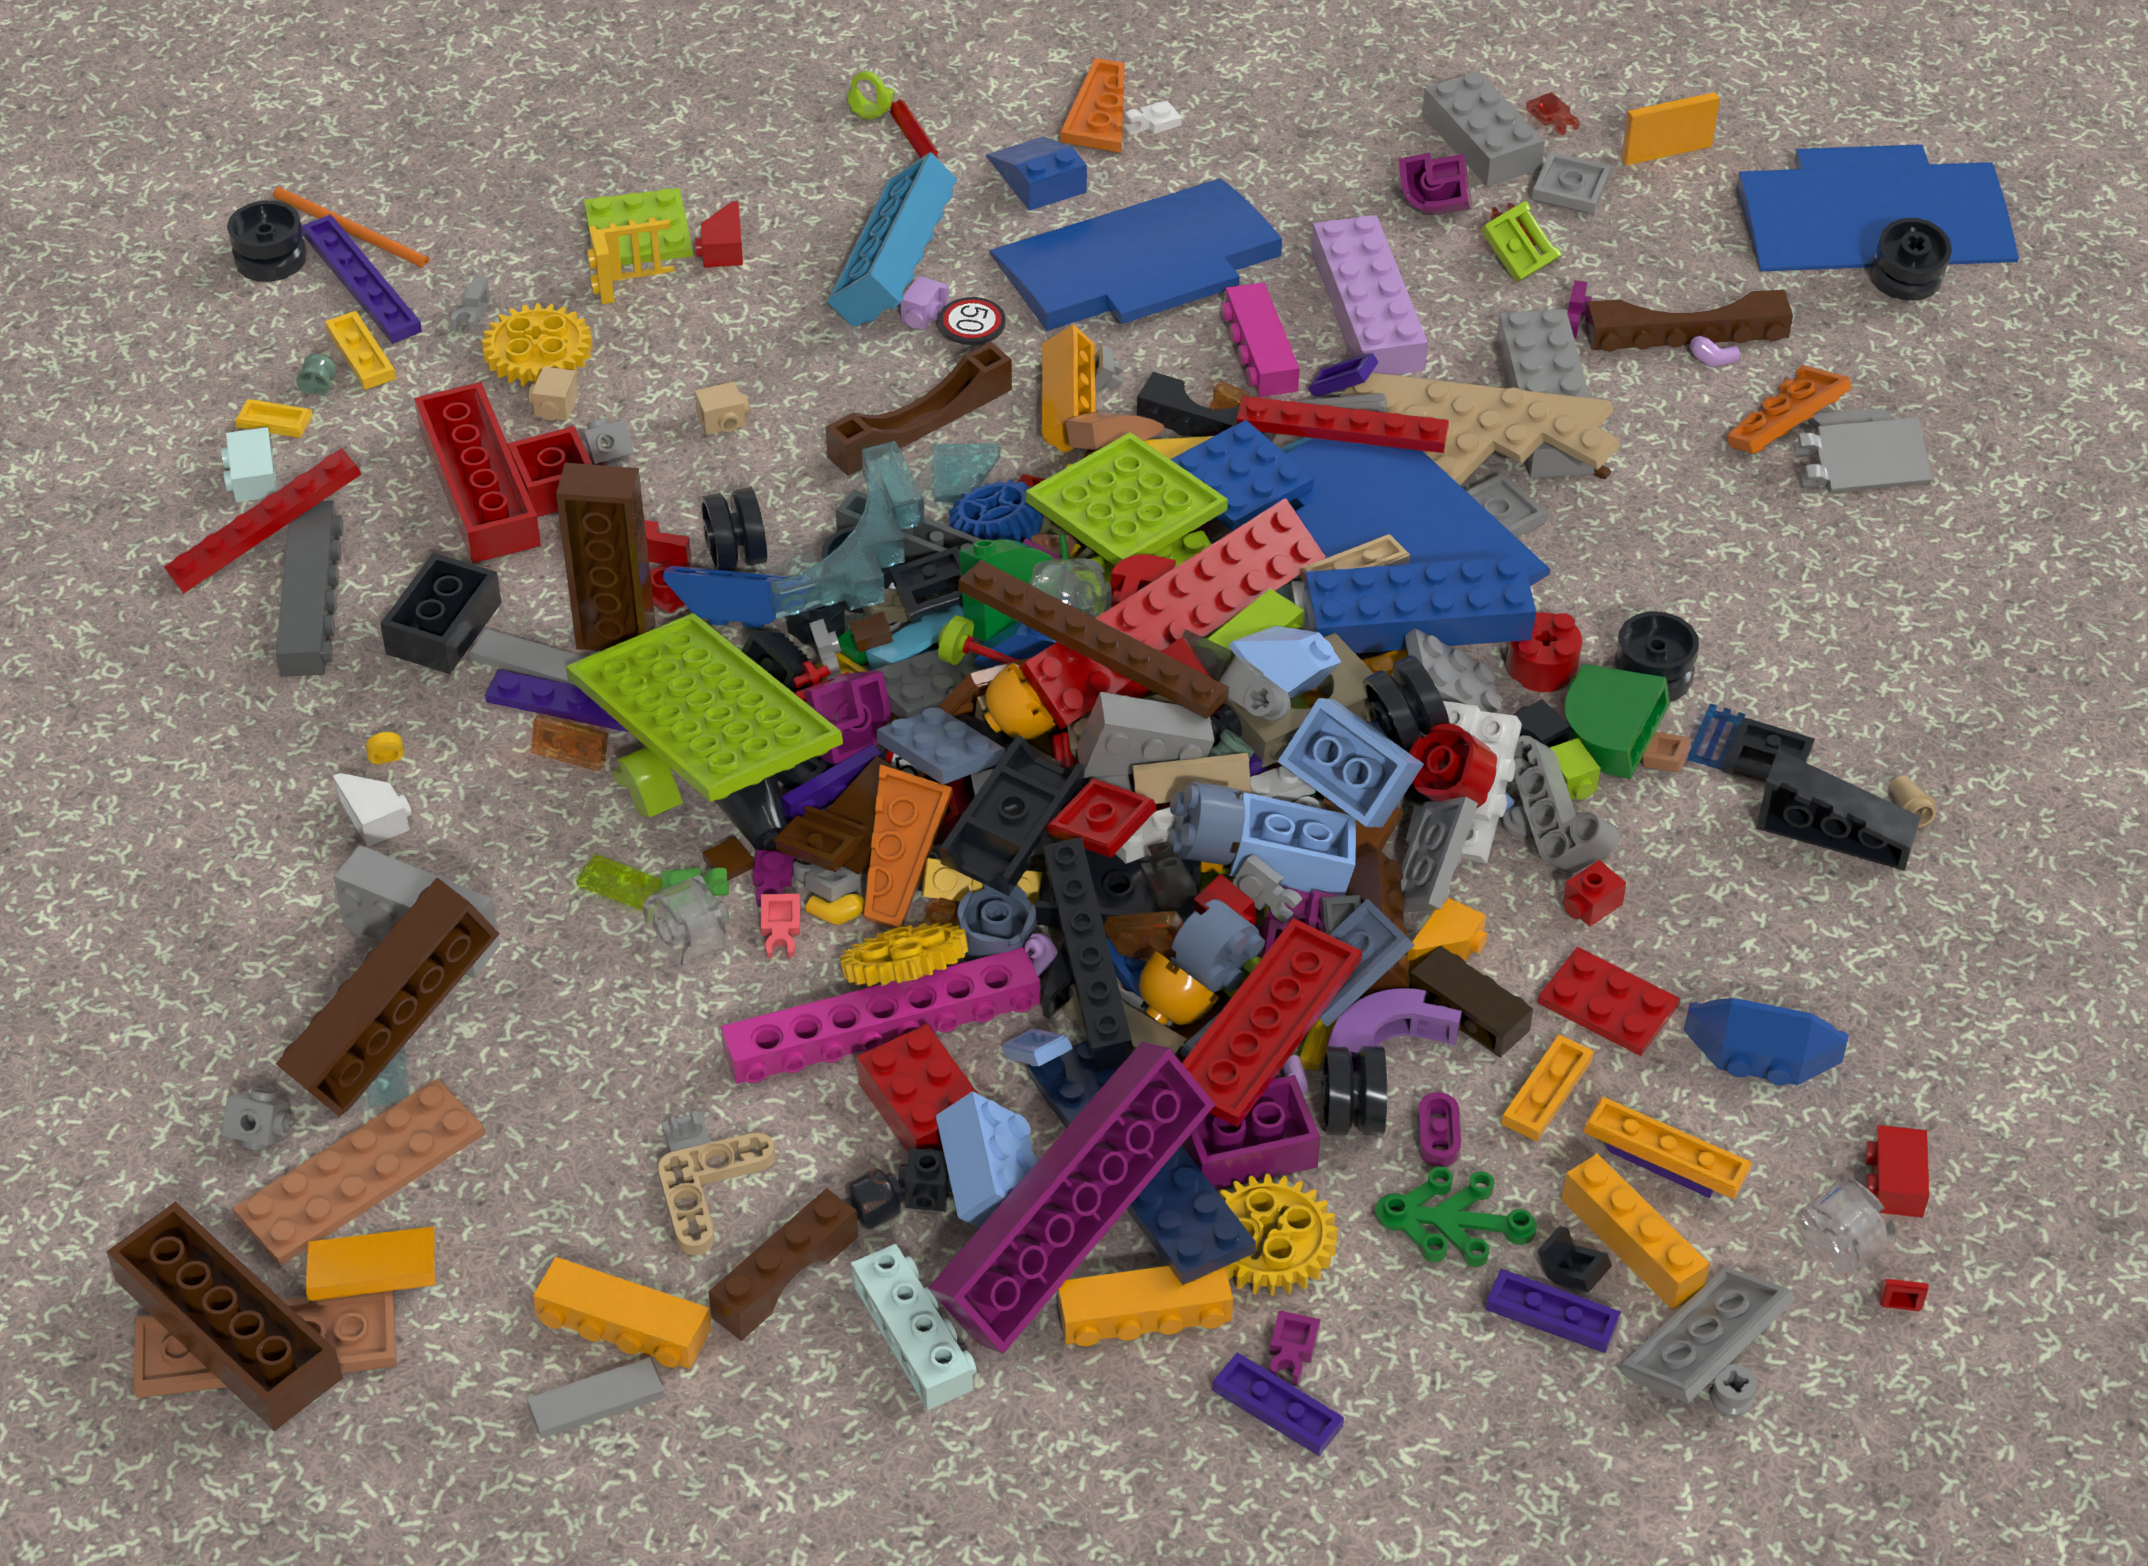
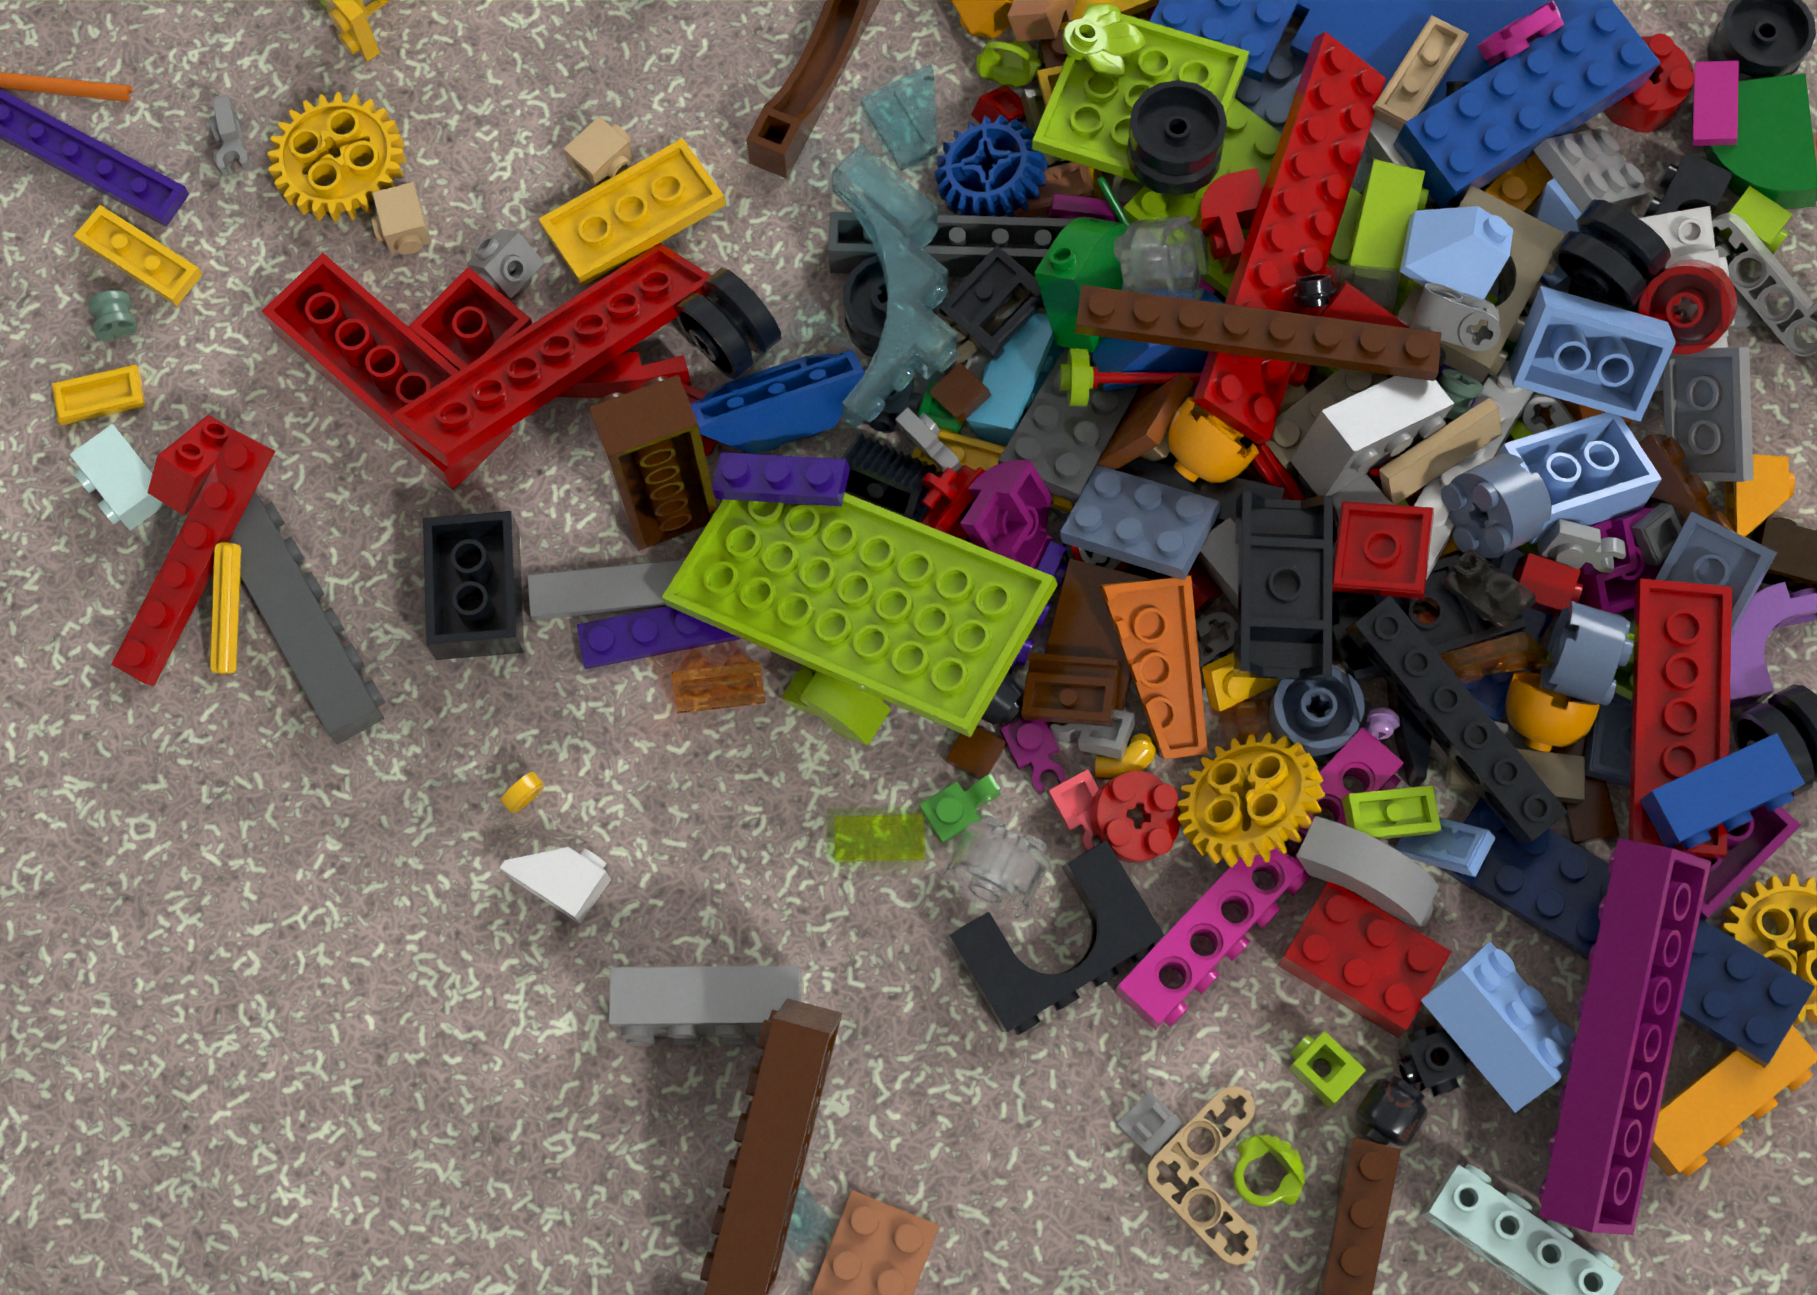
camera: 25 degrees left, 25 degrees up
none -> red brick [147,414,232,516]
none -> yellow axle [210,542,242,674]
none -> red plate [391,243,712,468]
none -> yellow plate [538,138,726,287]
none -> dark purple plate [712,452,850,507]
none -> black arch [945,840,1164,1035]
none -> lime piece [976,39,1042,88]
none -> lime plate [1062,4,1146,77]
none -> red plate [1090,771,1180,863]
none -> black wheel [1127,80,1227,196]
none -> lime piece [1232,1134,1305,1207]
none -> lime brick [1288,1030,1366,1109]
none -> black plate [1293,274,1337,308]
none -> light grey arch [1297,816,1439,932]
none -> lime plate [1342,785,1441,840]
none -> dark pink plate [1476,0,1564,66]
none -> blue brick [1640,733,1805,851]
none -> dark pink tile [1692,61,1739,146]

